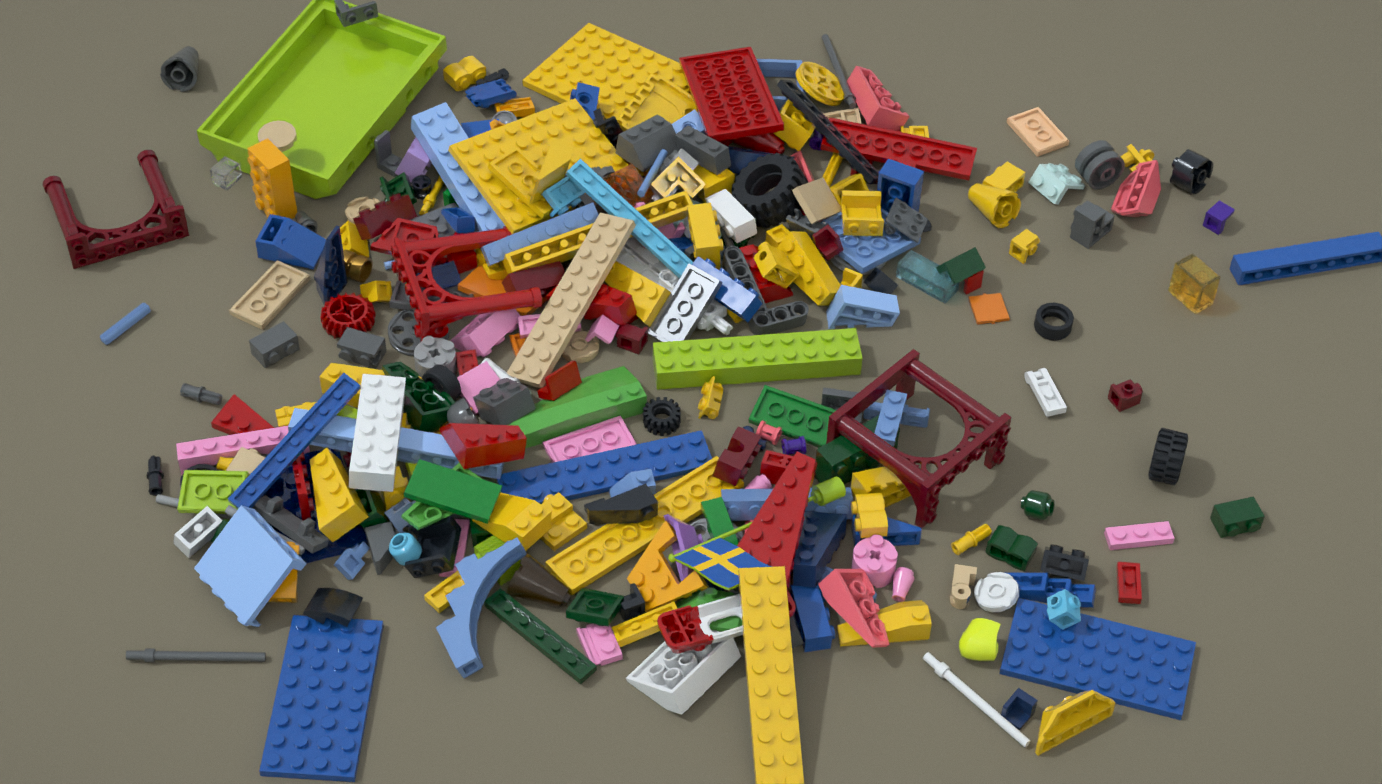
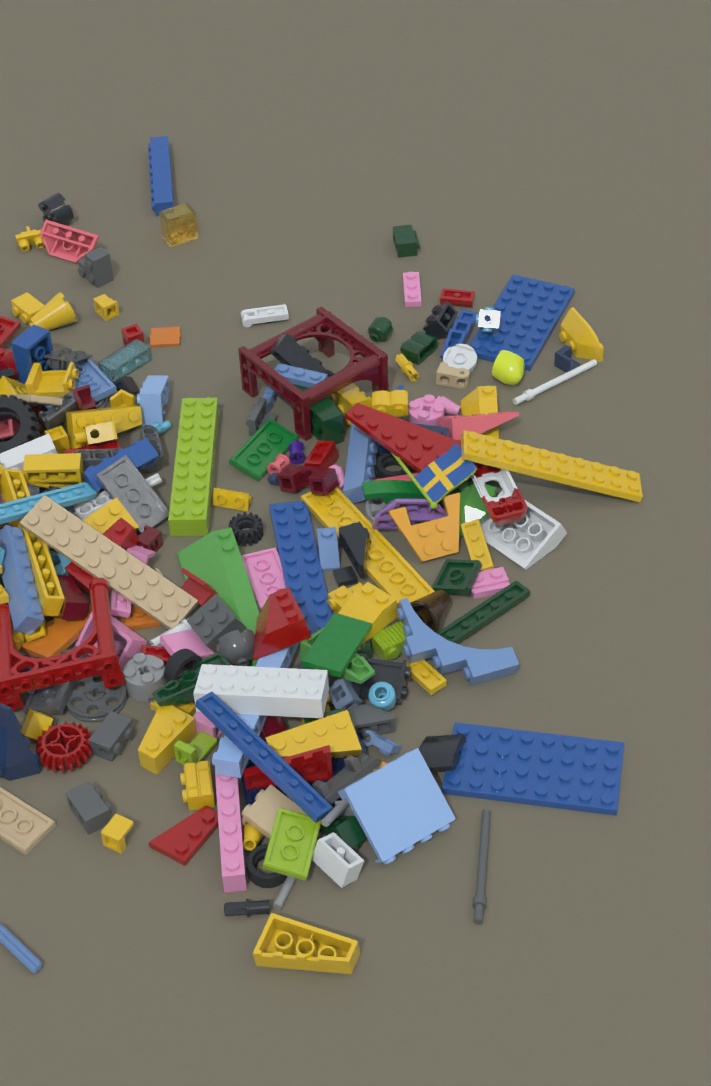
camera: 80 degrees left, 5 degrees down
dark grey axle [180,383,223,405] -> none
black panel [619,583,645,622] -> none
dark green panel [936,247,986,284] -> none
light aqua bracket [1028,163,1085,204] -> none
black tyre [1034,302,1074,340] -> none
dark grey wheel [1075,140,1125,189] -> none
dark red brick [1108,379,1143,412] -> none
black tyre [1148,428,1188,486] -> none
dark purple panel [1203,200,1235,235] -> none
none -> yellow panel [101,814,134,854]
none -> medium azure arm [151,420,172,435]
none -> yellow wedge [252,913,360,974]
none -> black brick [269,334,334,377]

